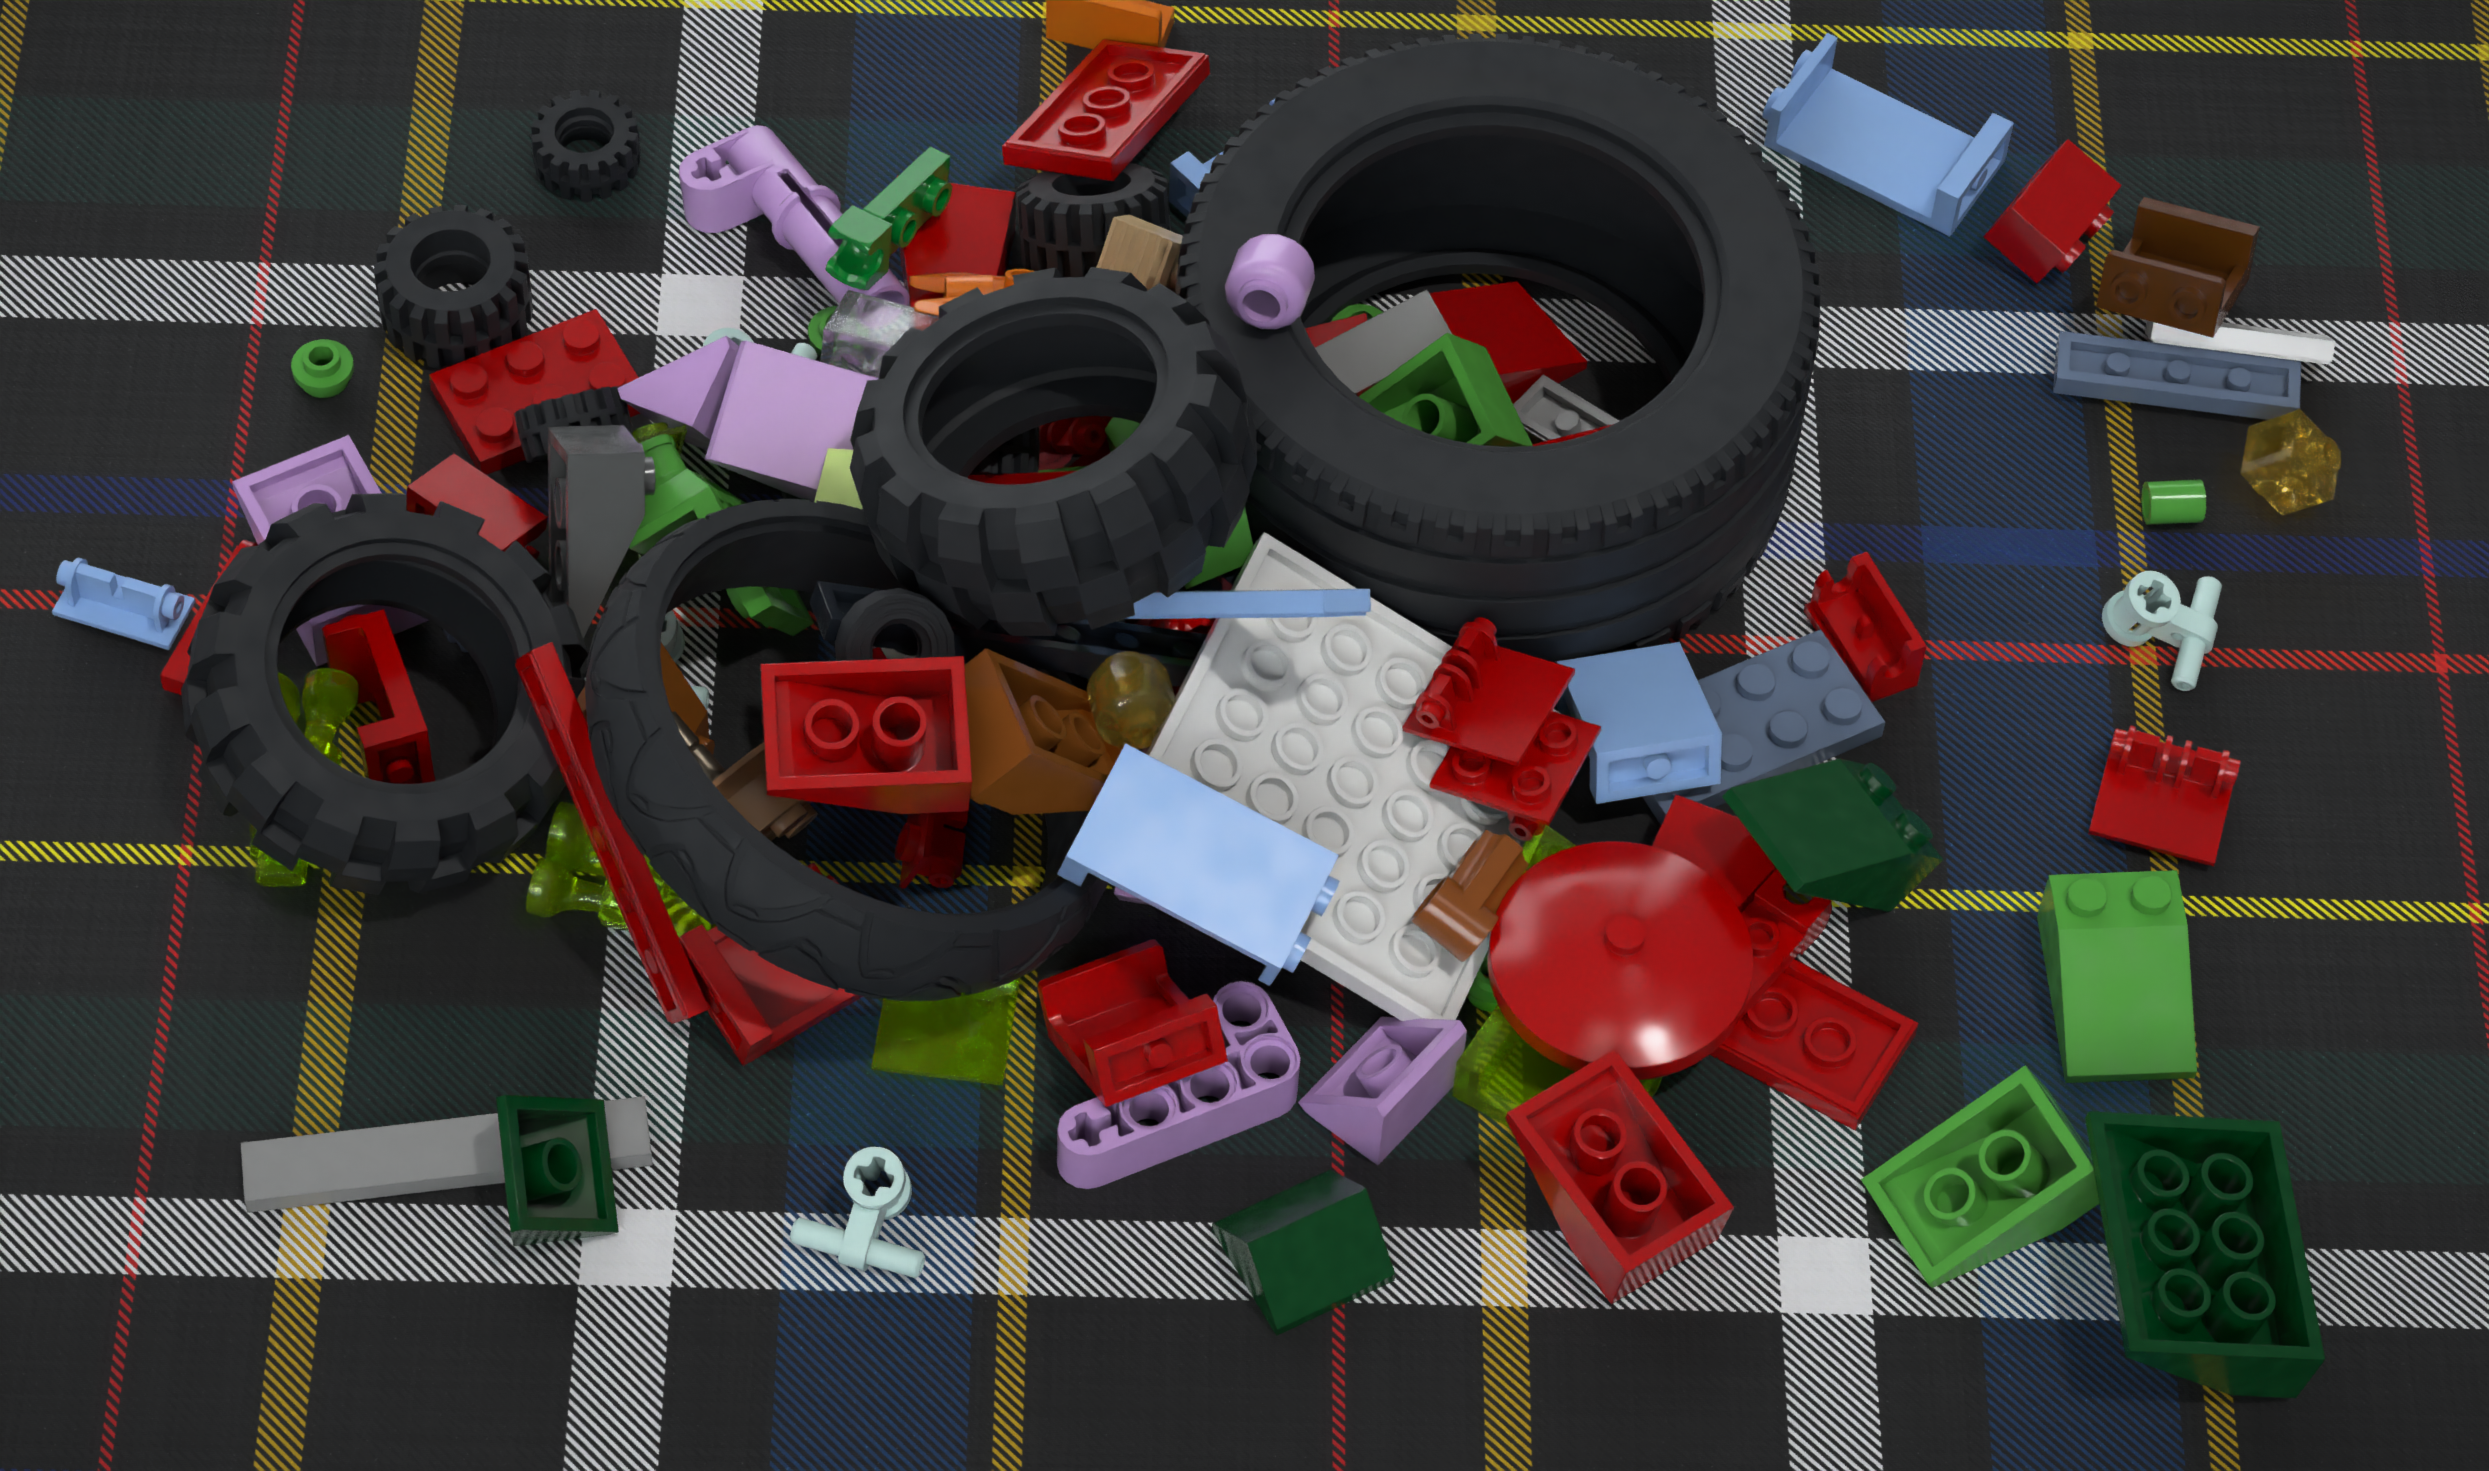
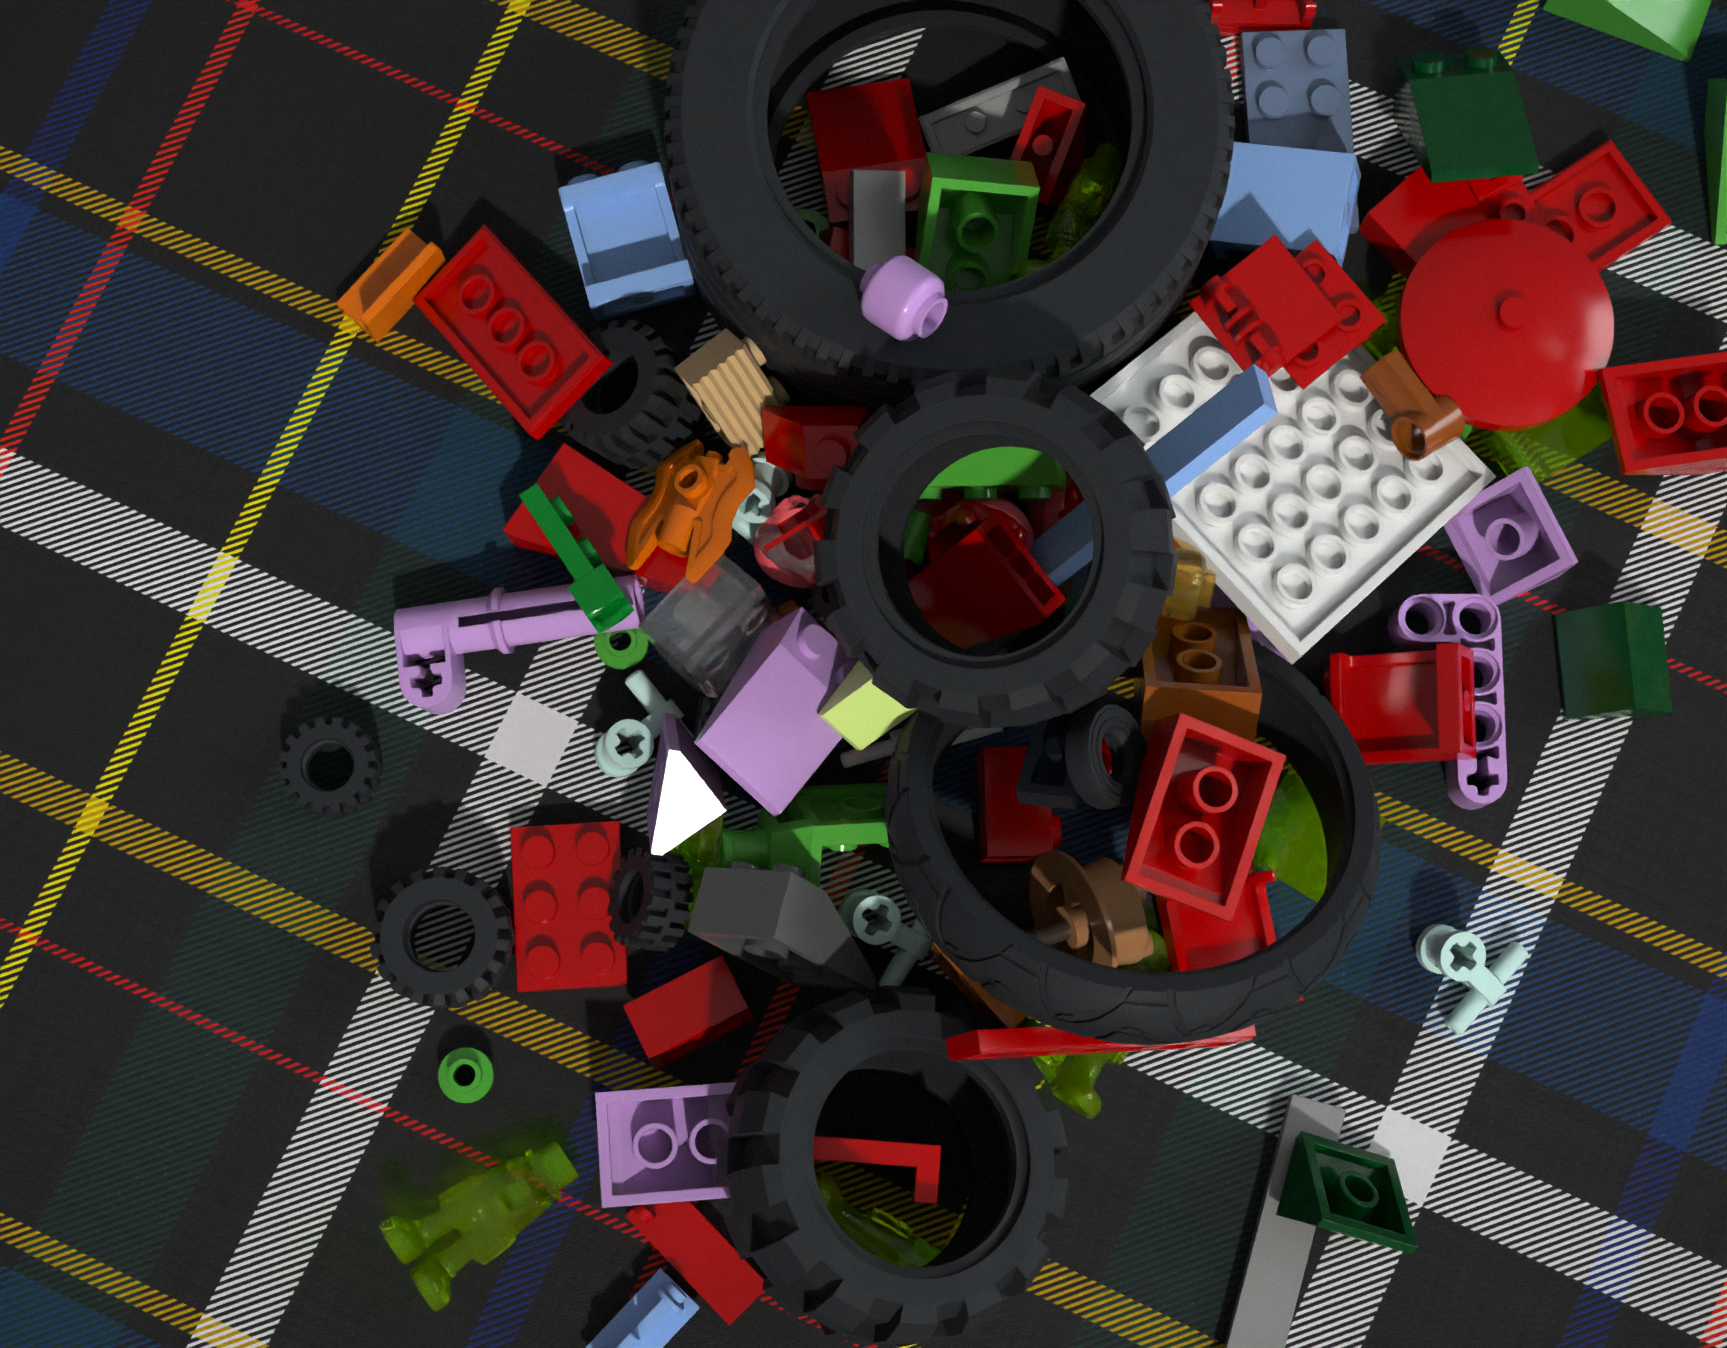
camera: 65 degrees left, 25 degrees up
light blue panel [1057,743,1340,986] -> none
none -> clear neon green piece [378,1140,580,1312]

